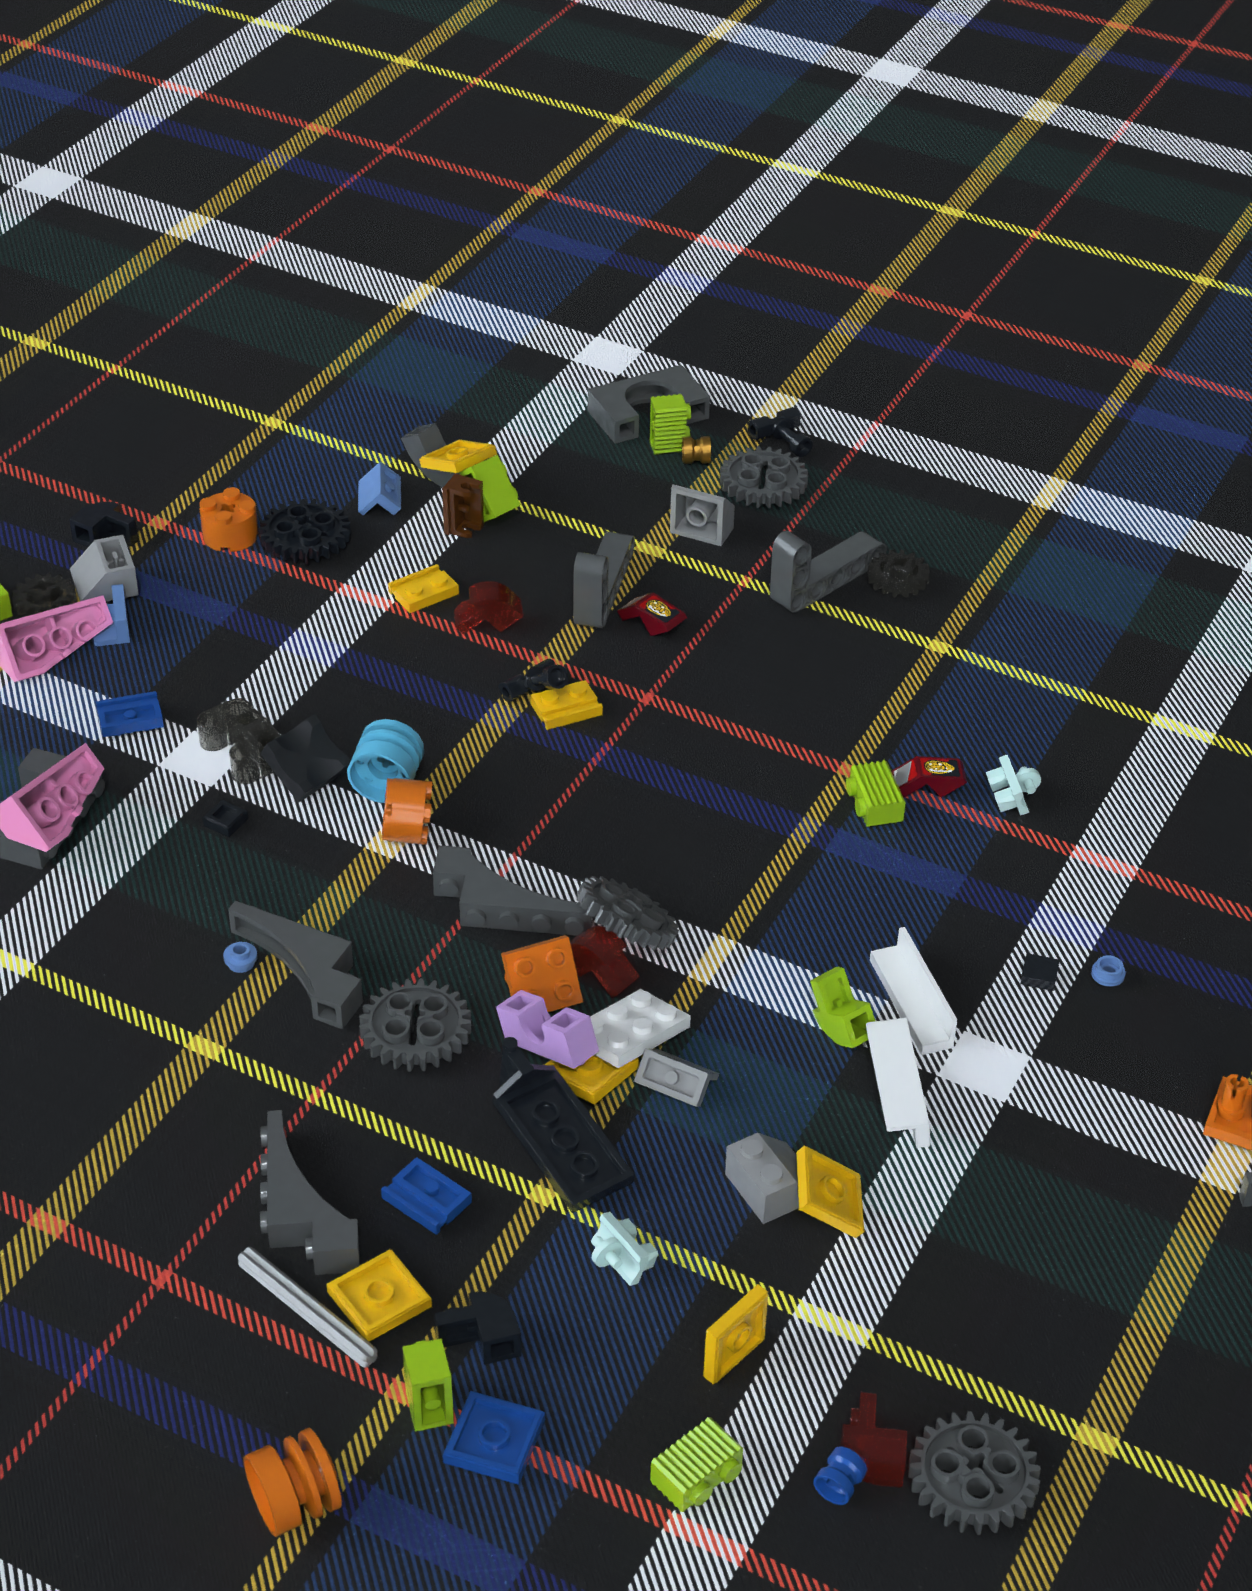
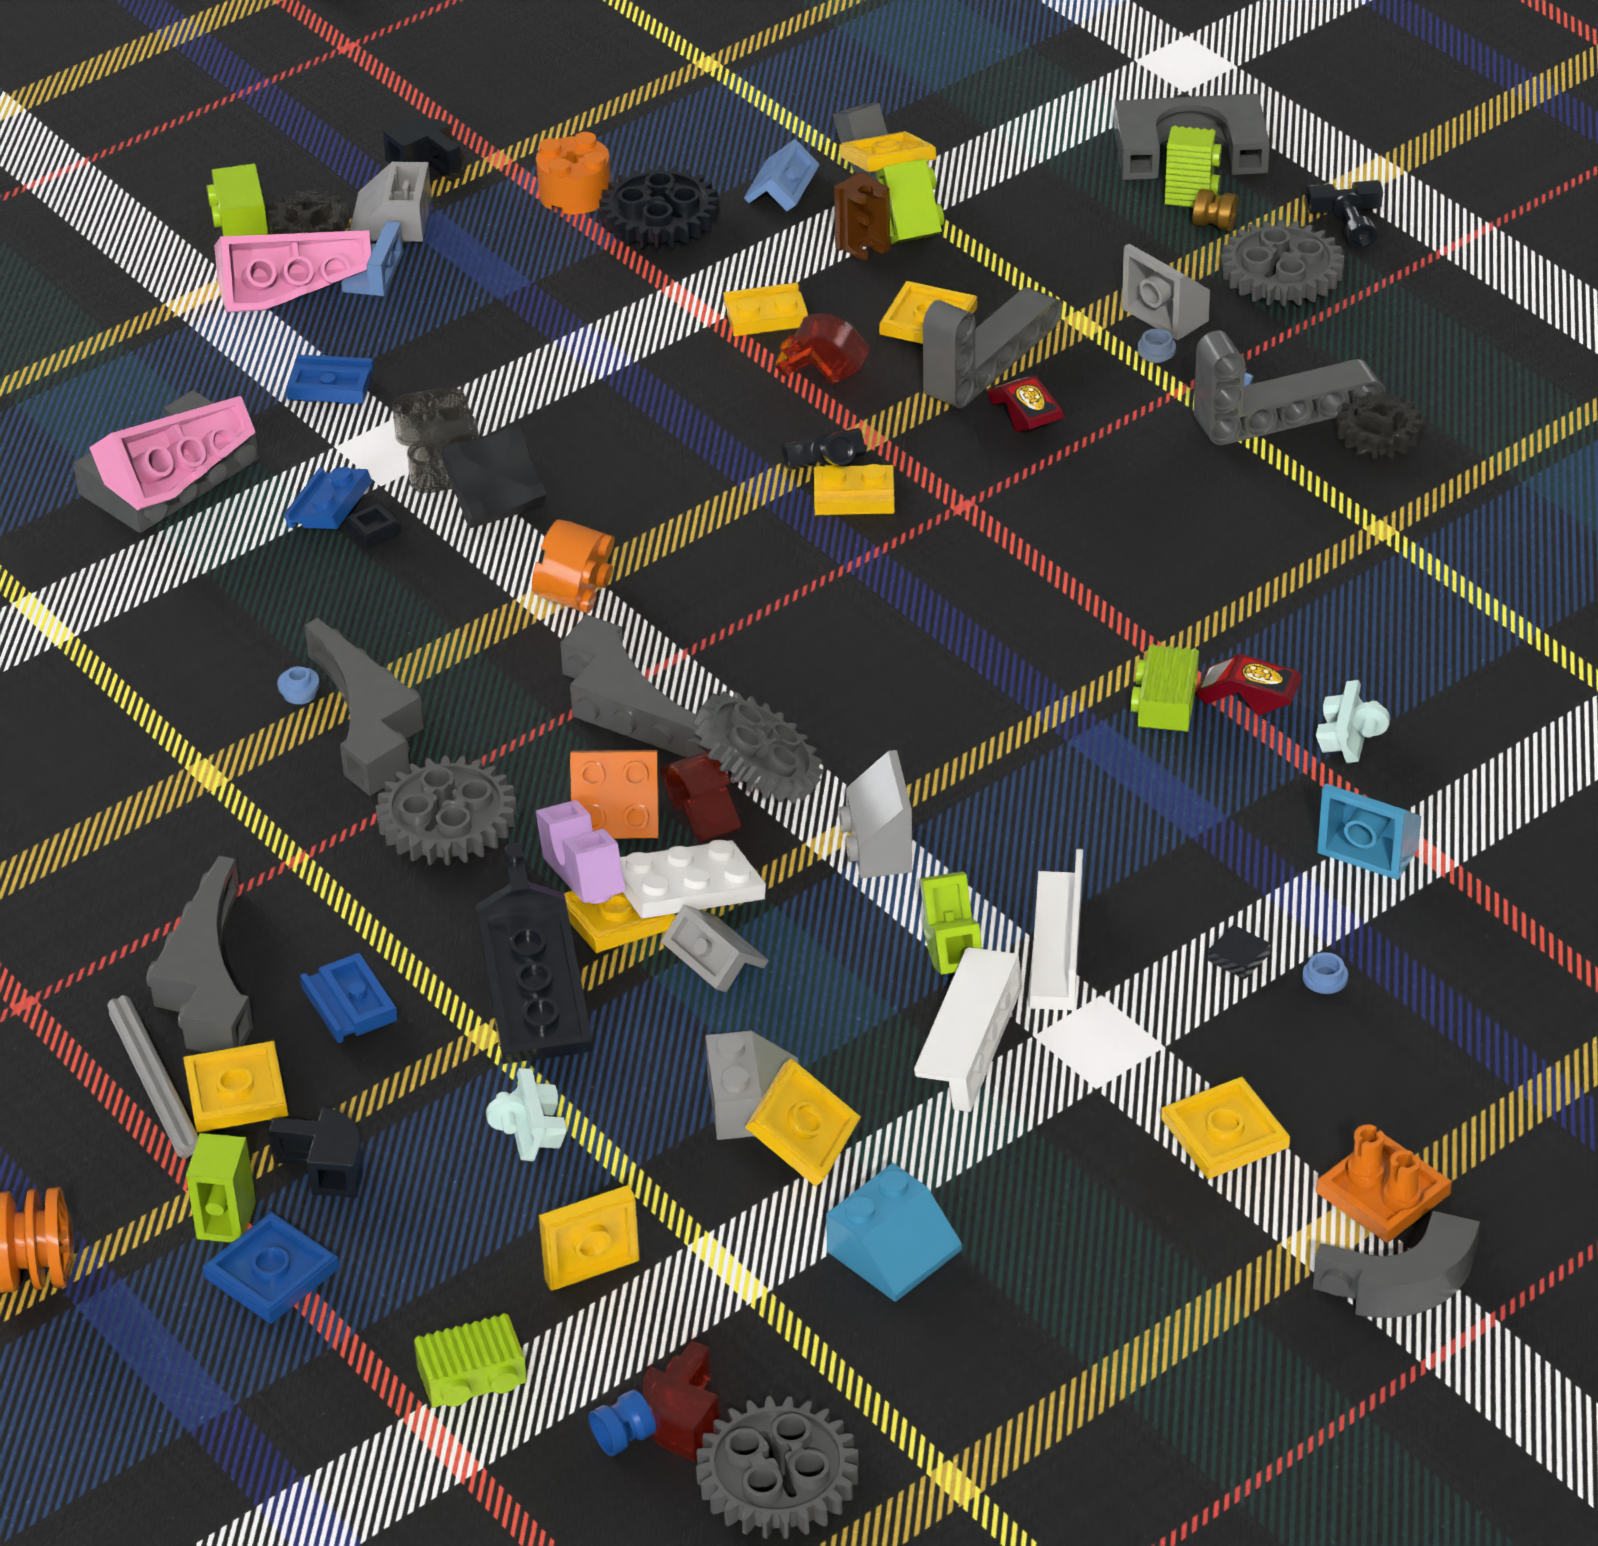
camera: 25 degrees right, 0 degrees up
medium azure wheel [347,719,424,803] -> none
none -> blue plate [283,467,372,529]
none -> dark azure slope [826,1163,962,1302]
none -> light grey slope [839,750,912,879]
none -> yellow plate [879,281,977,344]
none -> sand blue plate [1137,329,1176,363]
none -> yellow plate [1161,1076,1290,1180]
none -> dark azure slope [1317,784,1422,880]

